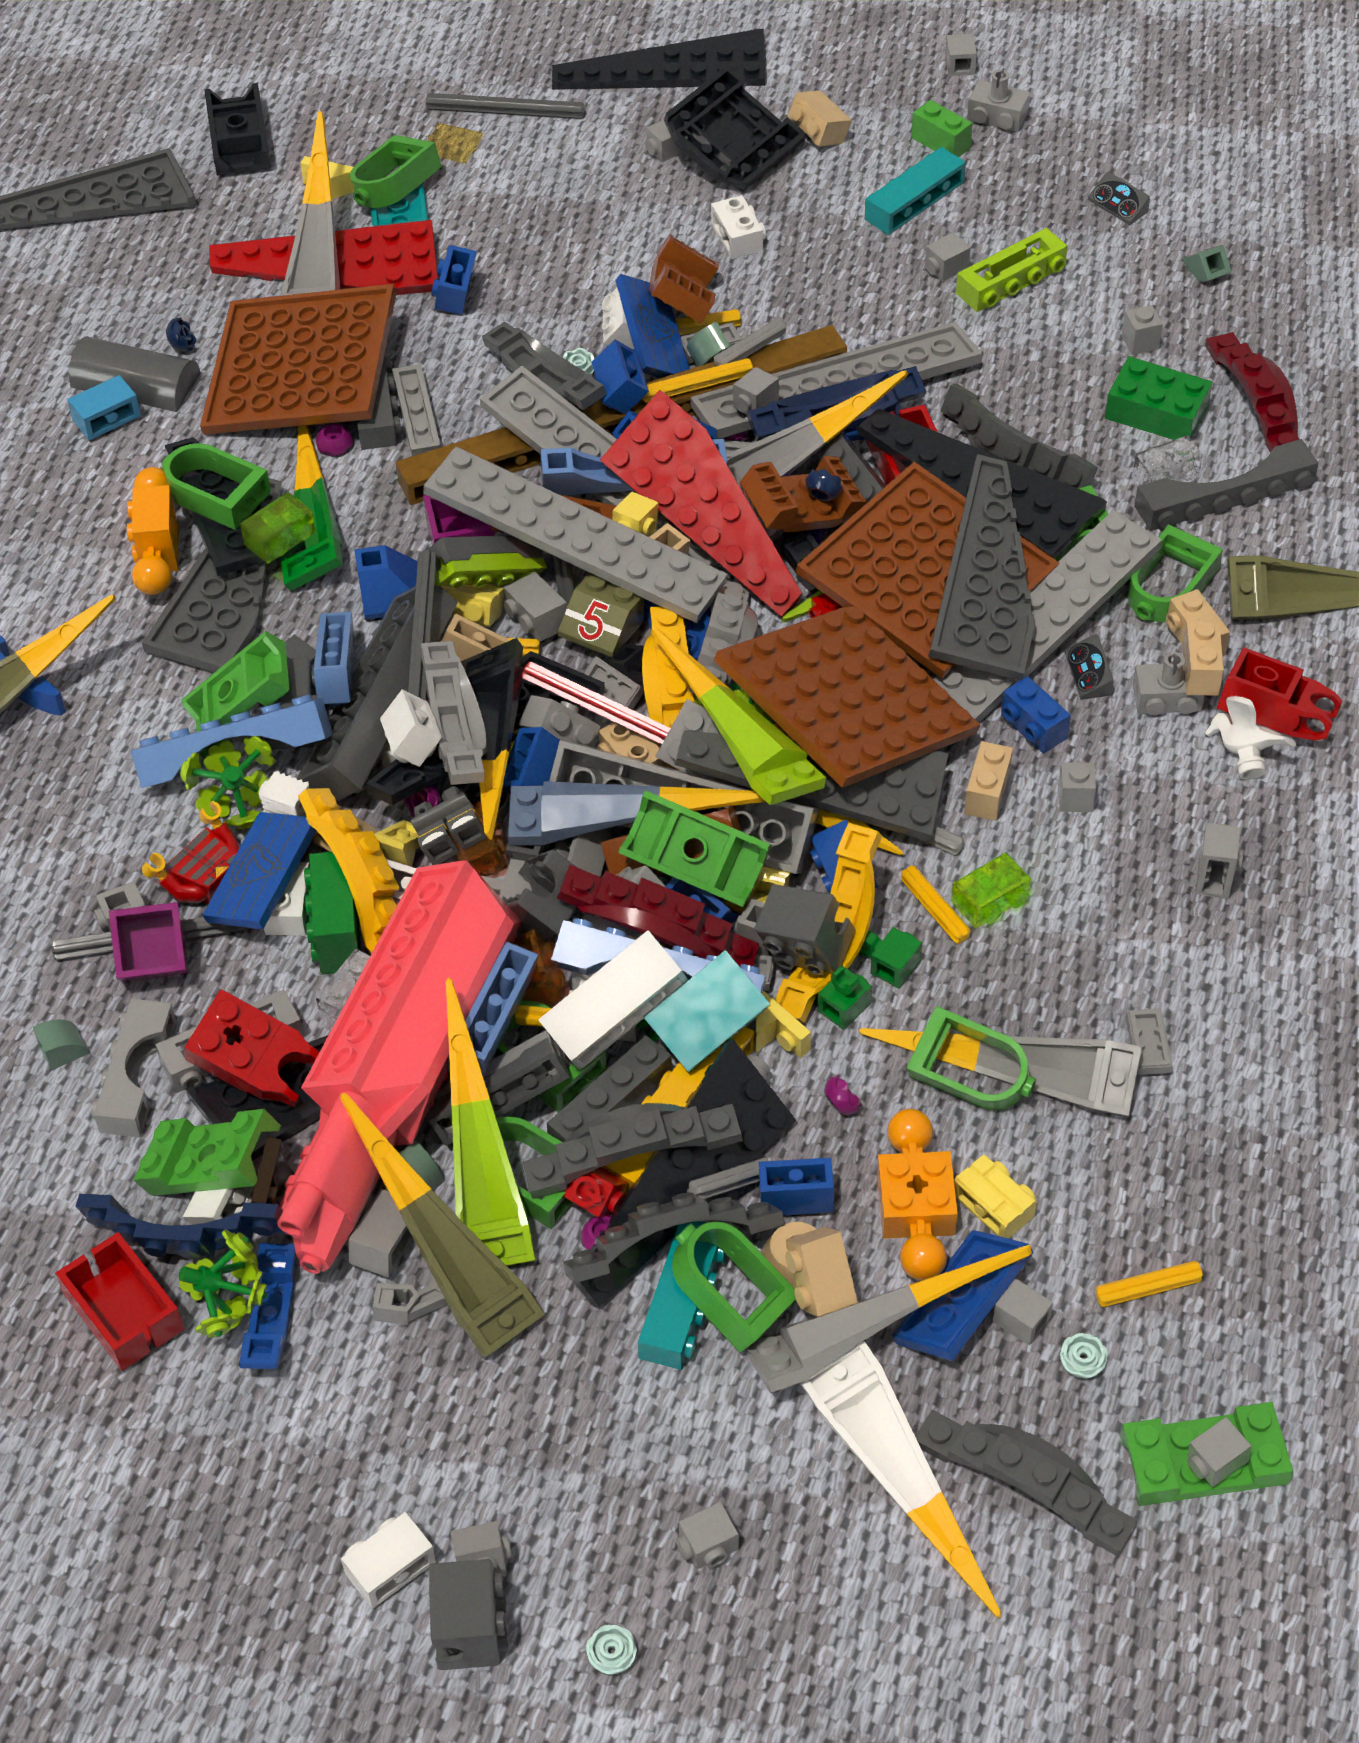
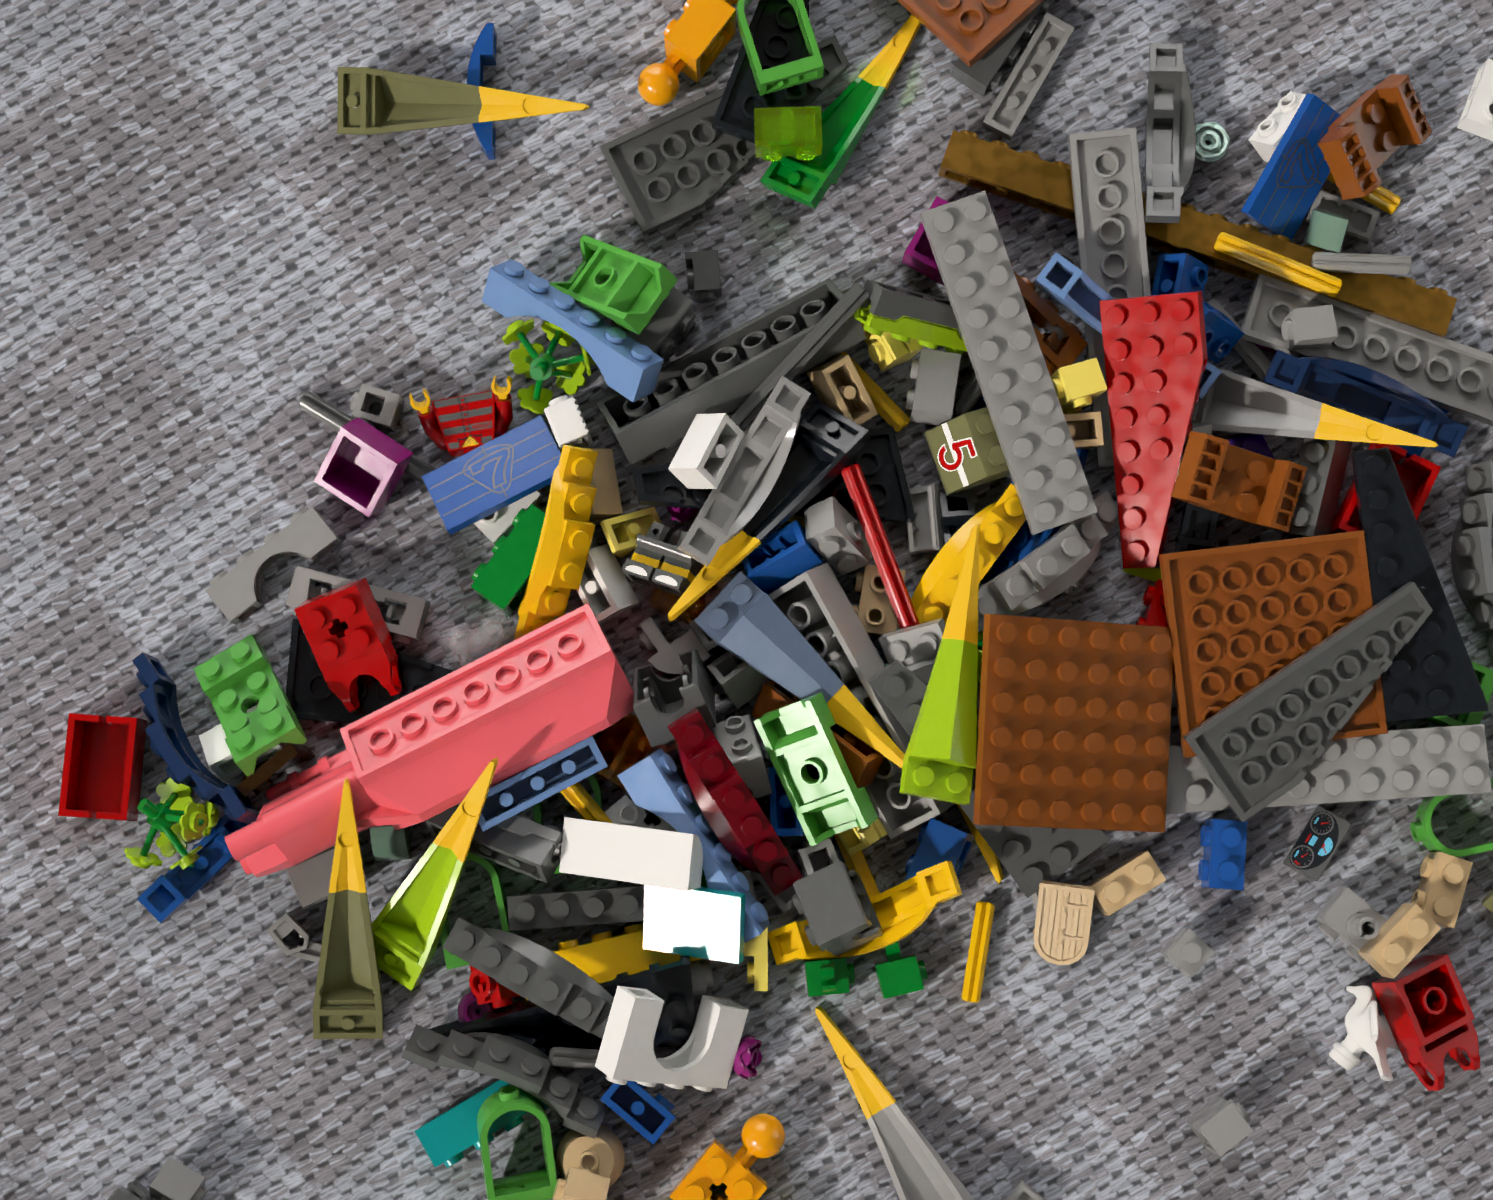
camera: 40 degrees right, 30 degrees up
sand green brick [32,1019,90,1071] -> none
medium blue brick [314,612,356,706] -> none
magenta plate [316,424,353,457] -> none
white brick [341,1512,436,1609] -> none
blue slope [354,545,418,620] -> none
blue brick [591,339,649,414] -> none
dark blue plate [805,469,843,502] -> none
bright green window [906,1006,1037,1110] -> none
clear neon green brick [951,852,1031,929] -> none
none -> white arch [595,986,749,1092]
none -> tan window [1033,880,1095,965]

